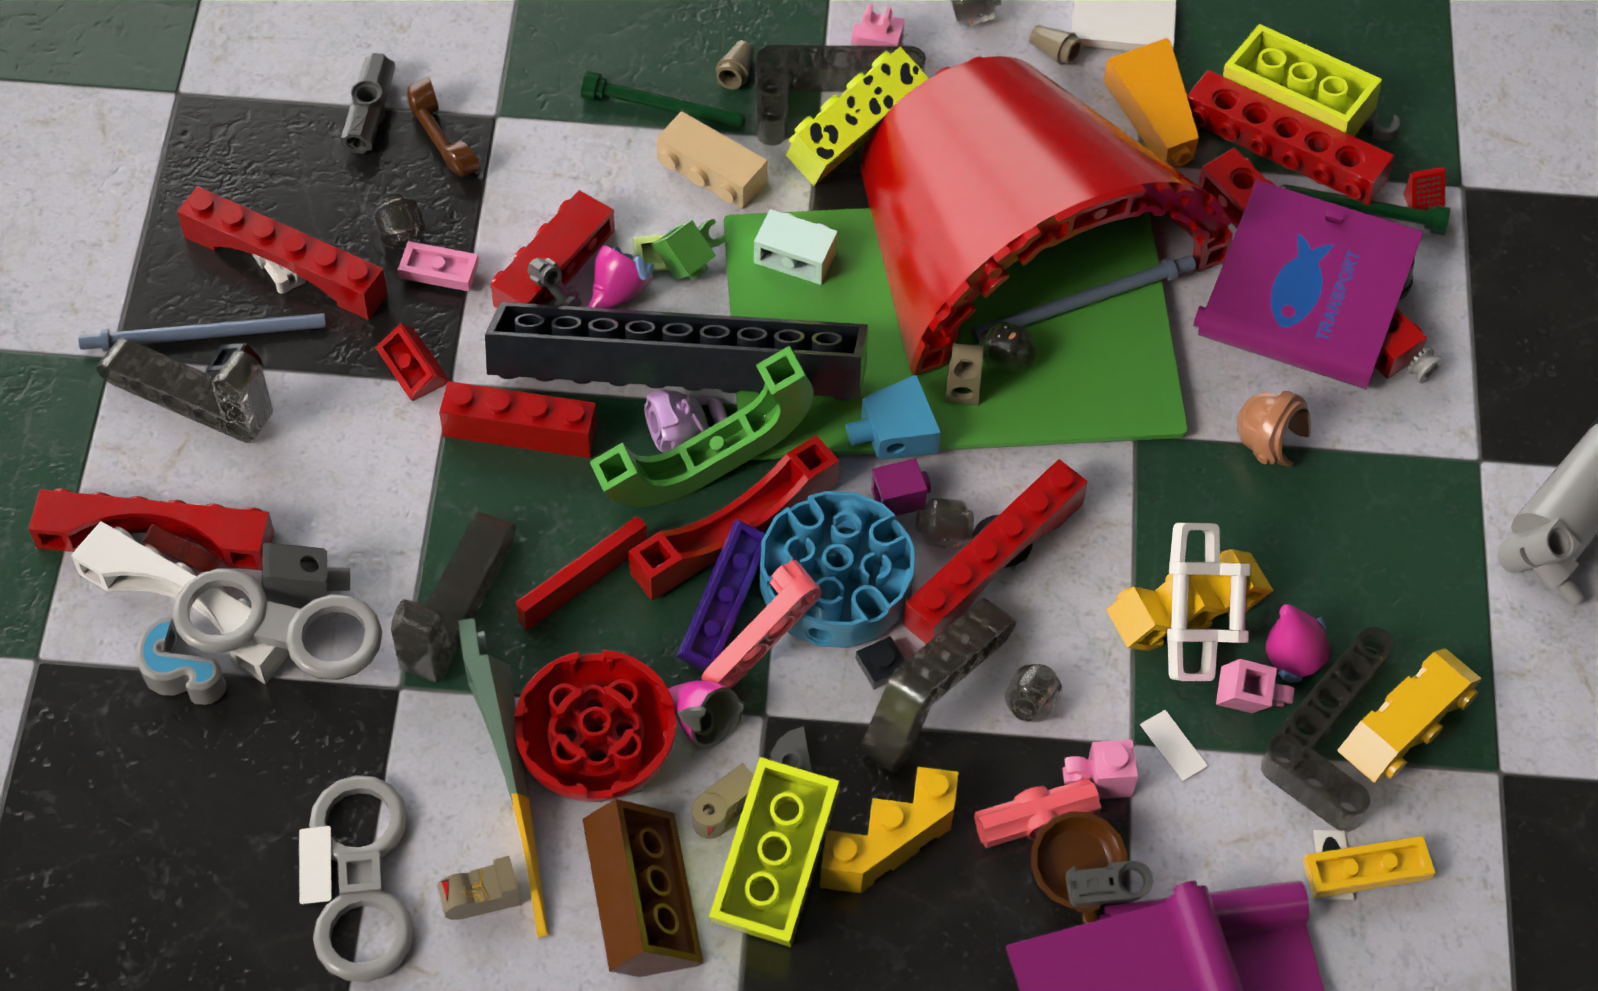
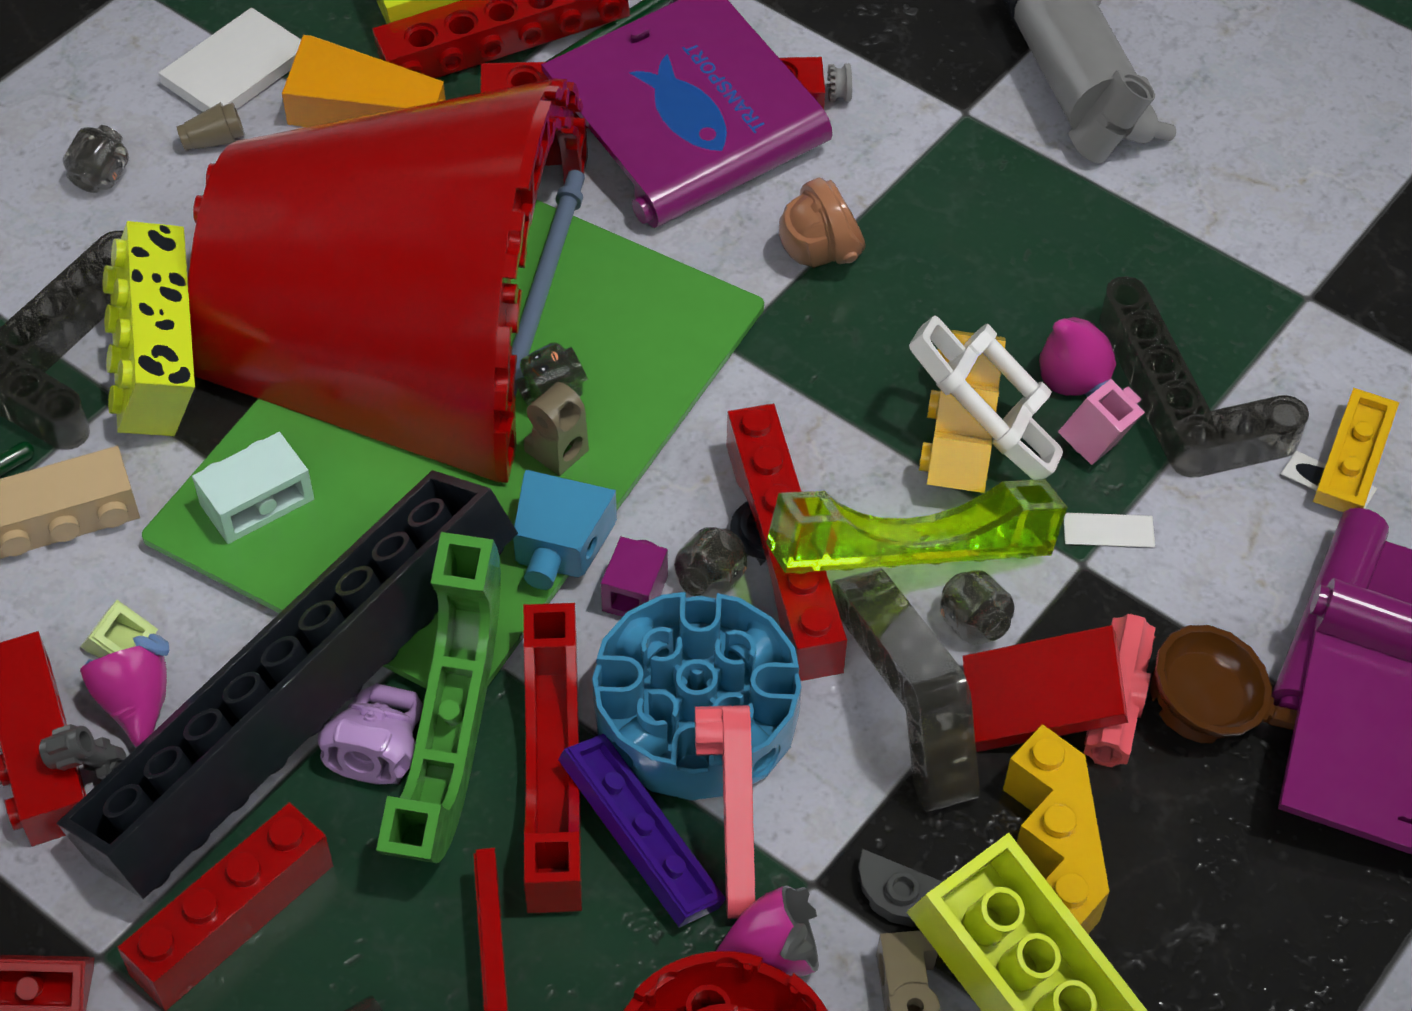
camera: 55 degrees left, 5 degrees down
bright green brick [652,219,727,280] -> none
bright pink brick [851,4,905,62] -> none
black plate [855,636,909,690] -> none
bright pink brick [1062,740,1138,799] -> none
dark grey piece [1066,861,1153,907] -> none
yellow brick [1337,648,1482,783] -> none
none -> clear neon green arch [766,479,1068,574]
none -> red tile [962,625,1128,752]

